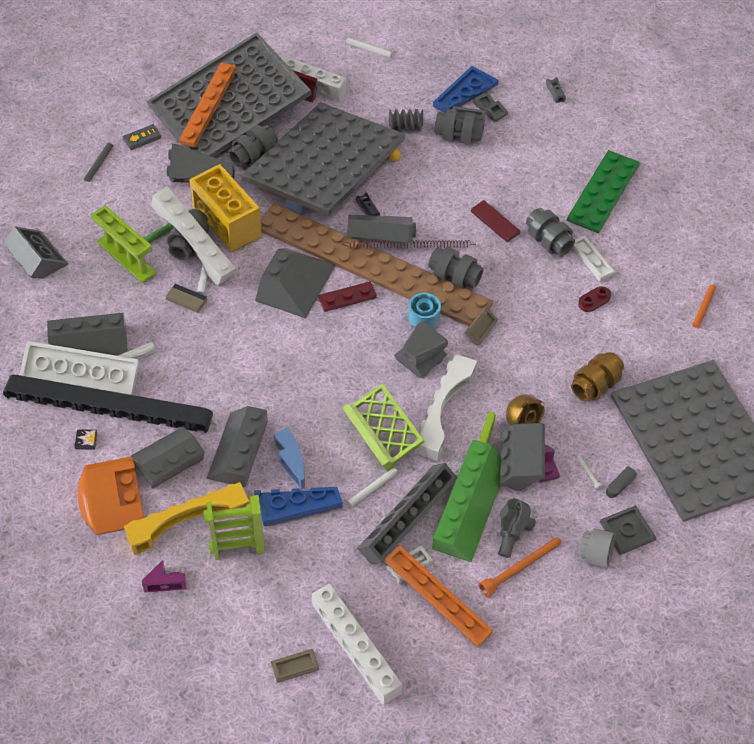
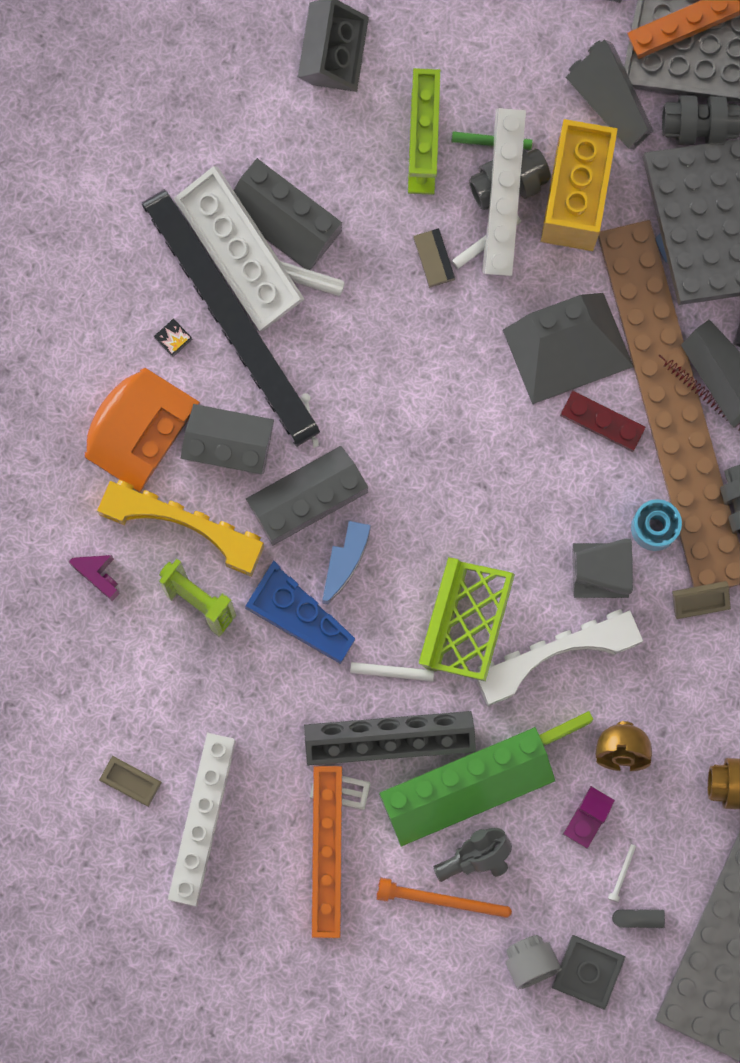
camera: 45 degrees right, 25 degrees up
dark grey slope [500,423,545,491] -> none

